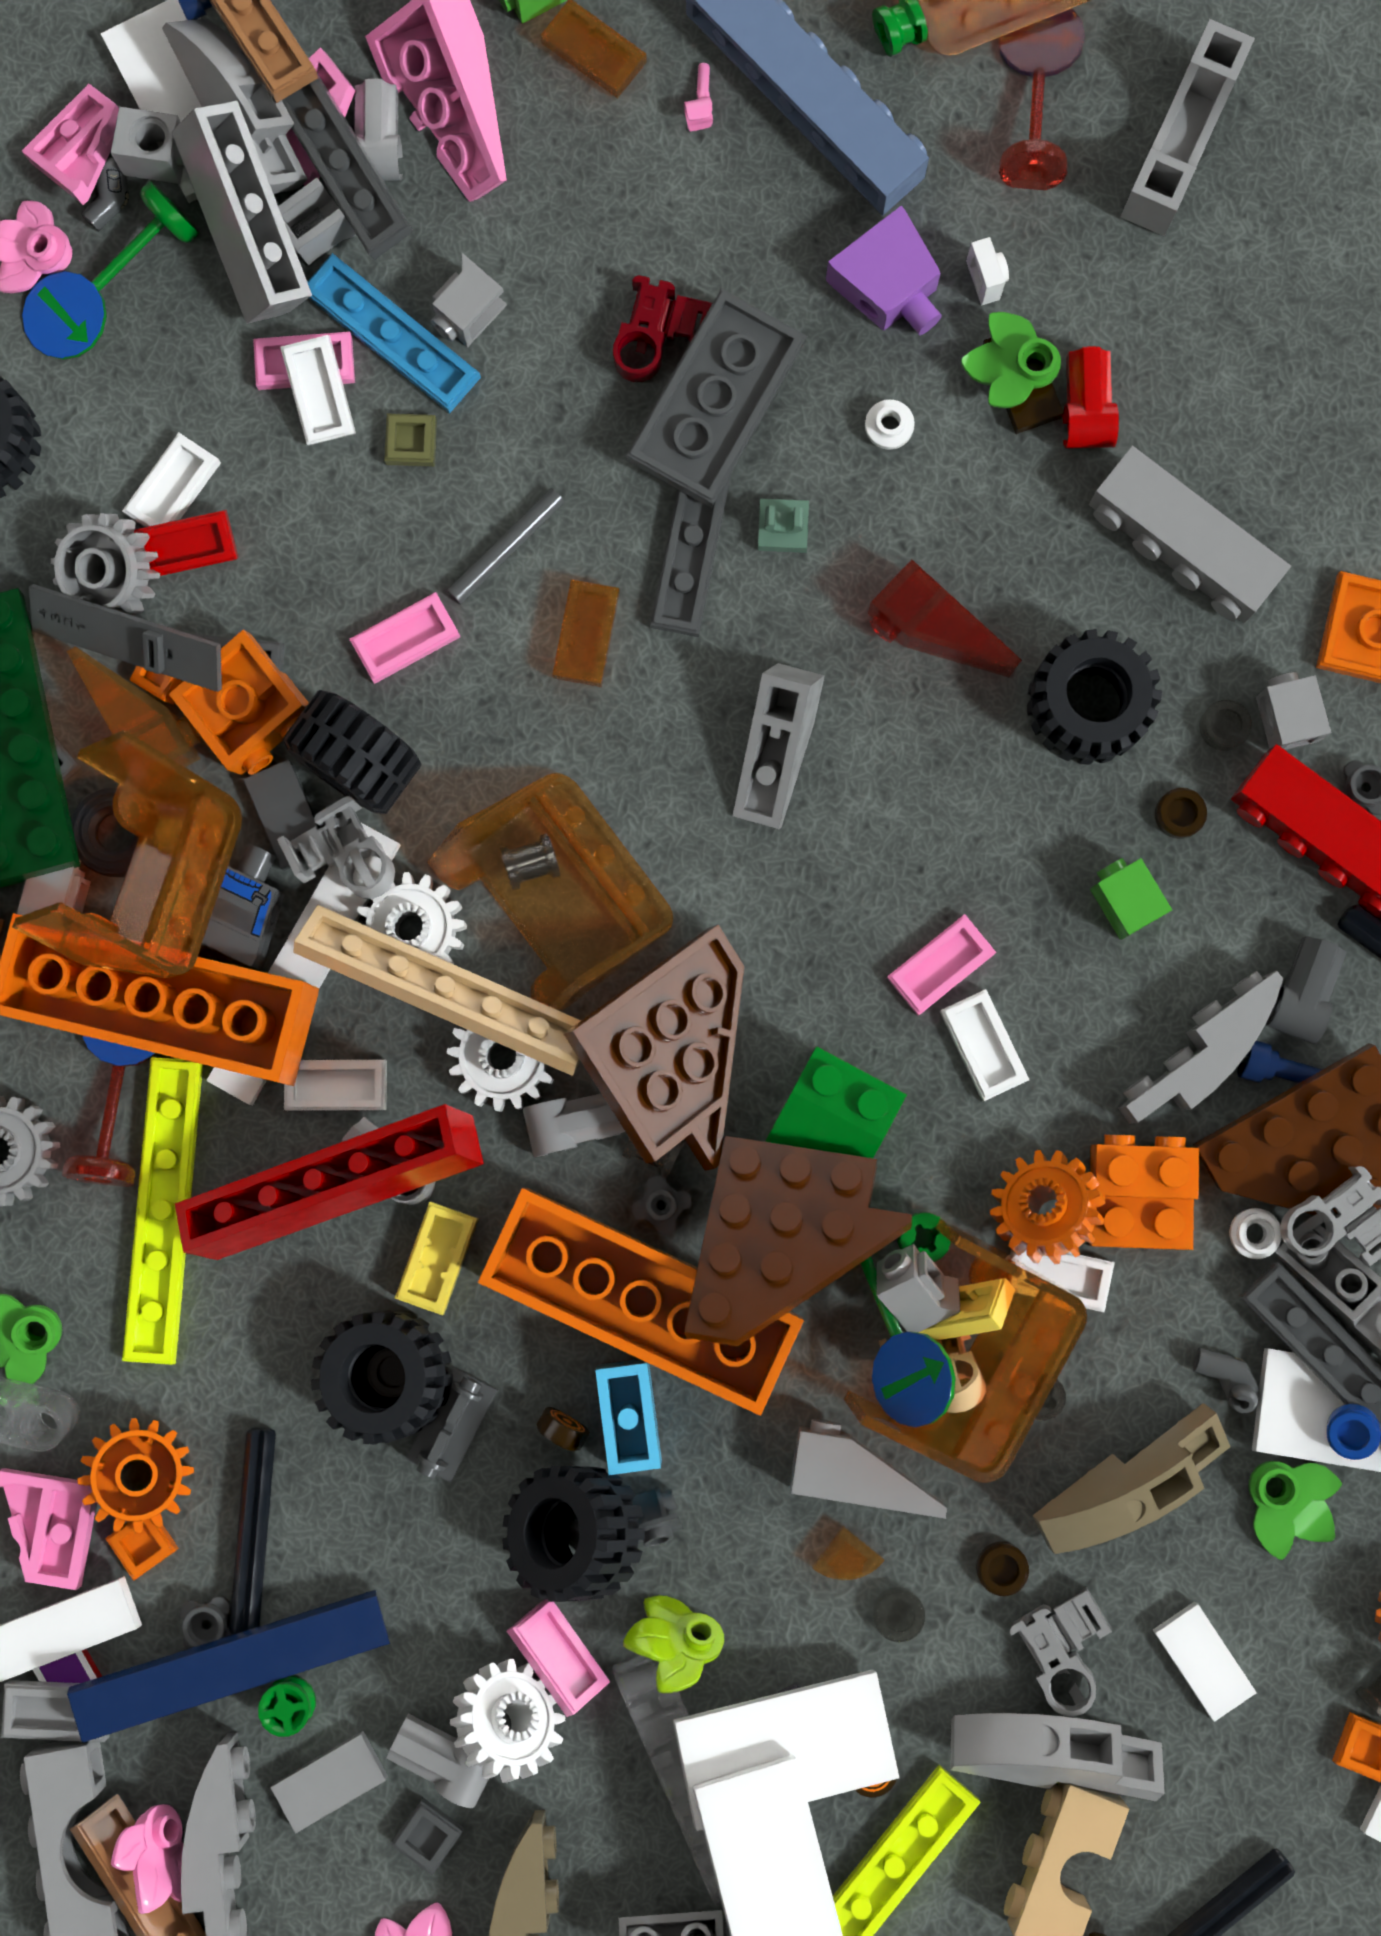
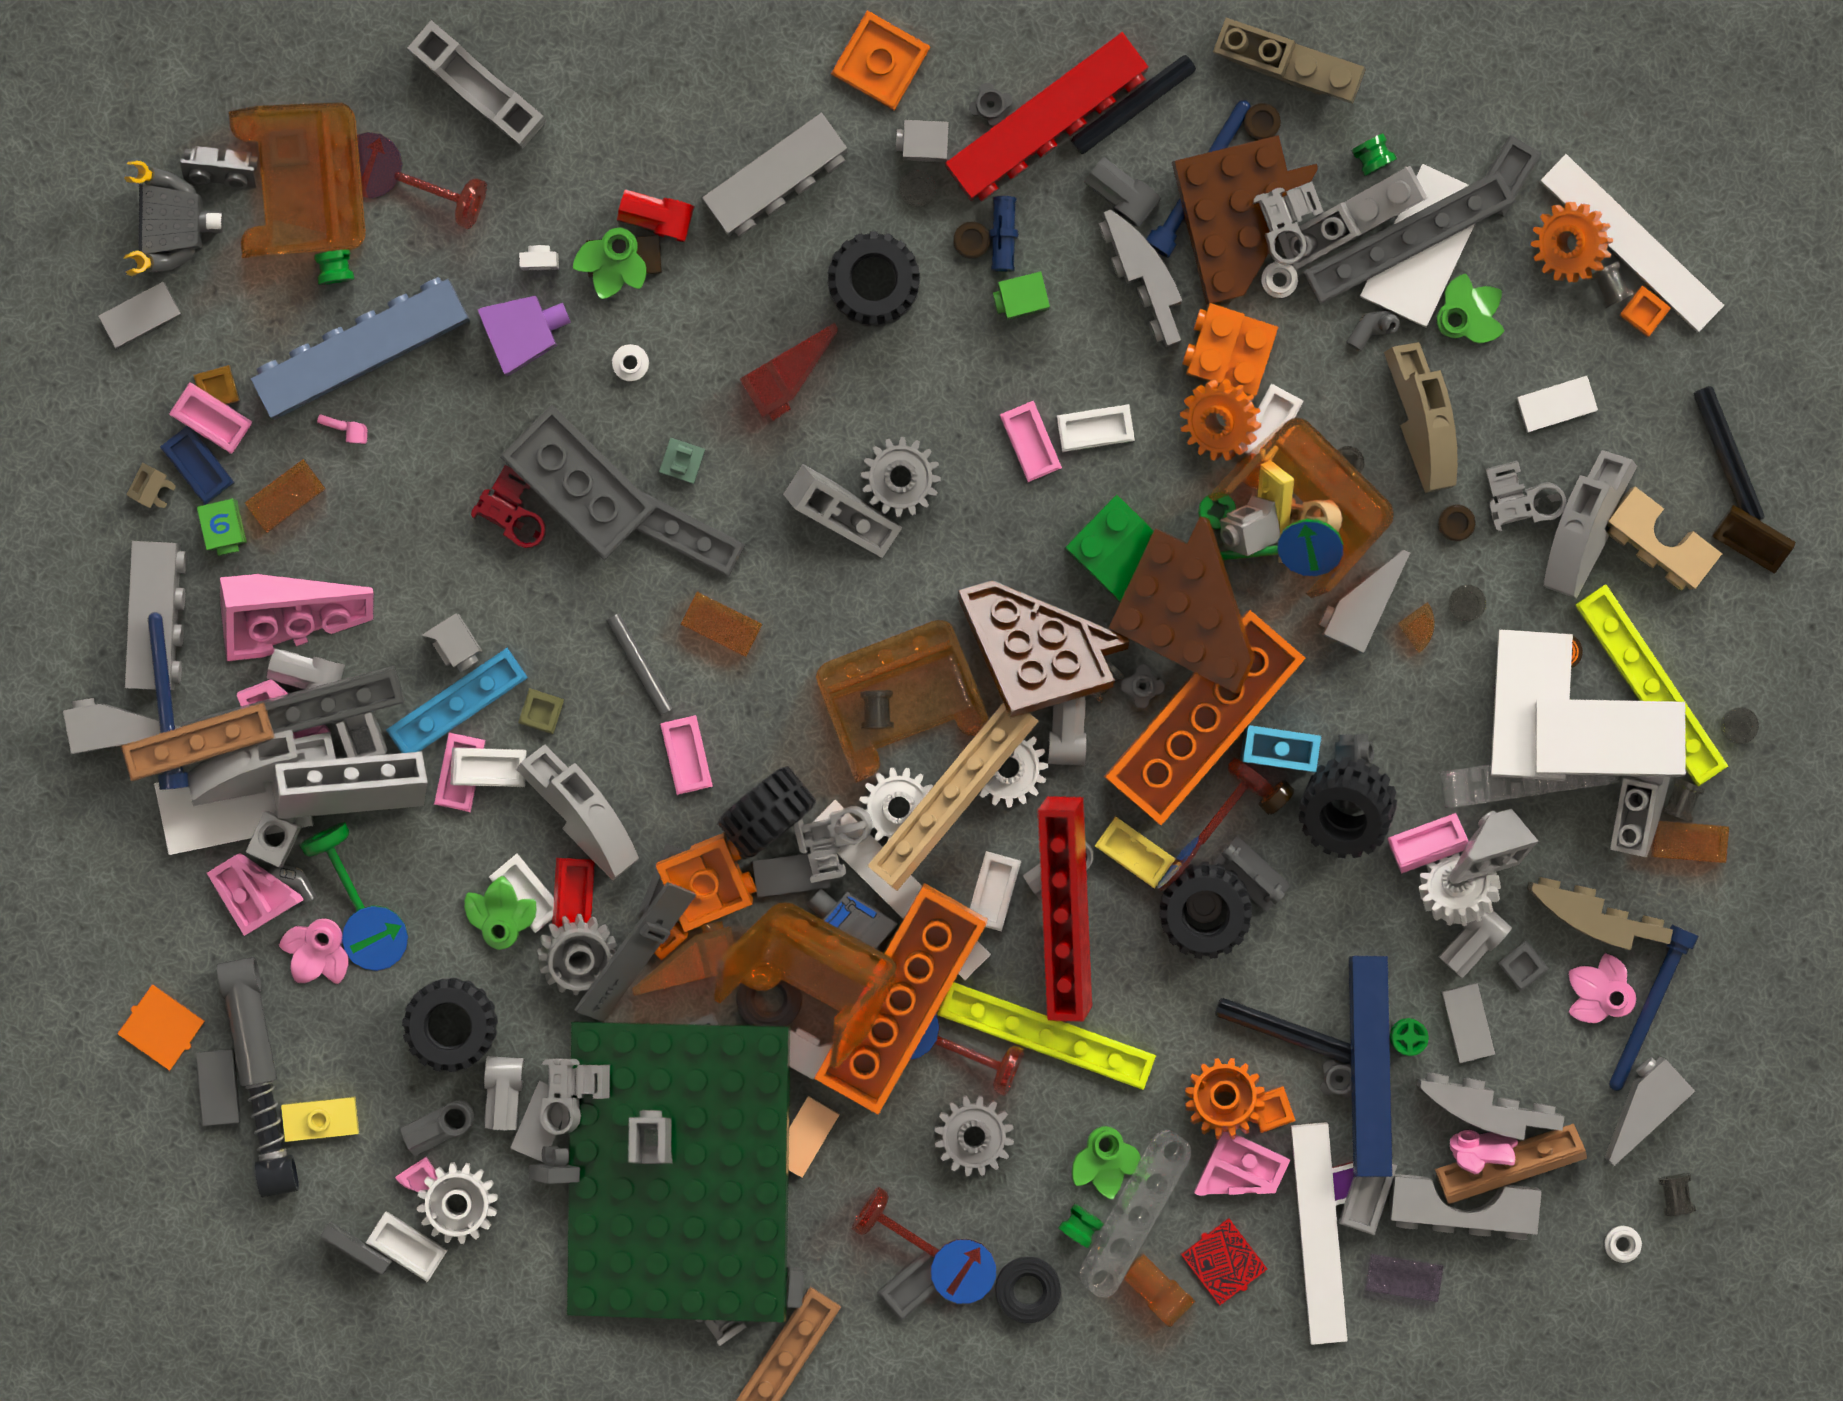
camera: 75 degrees left, 5 degrees up
lime plate [623,1595,725,1693] -> none
blue tile [1327,1404,1381,1460] -> none
none -> bright green plate [465,876,537,950]
none -> light grey slope [516,744,639,880]
none -> light grey gear [861,437,941,518]
none -> dark blue pin [989,196,1019,272]
none -> clear red piece [1157,758,1274,891]
none -> light grey slope [1449,809,1538,884]

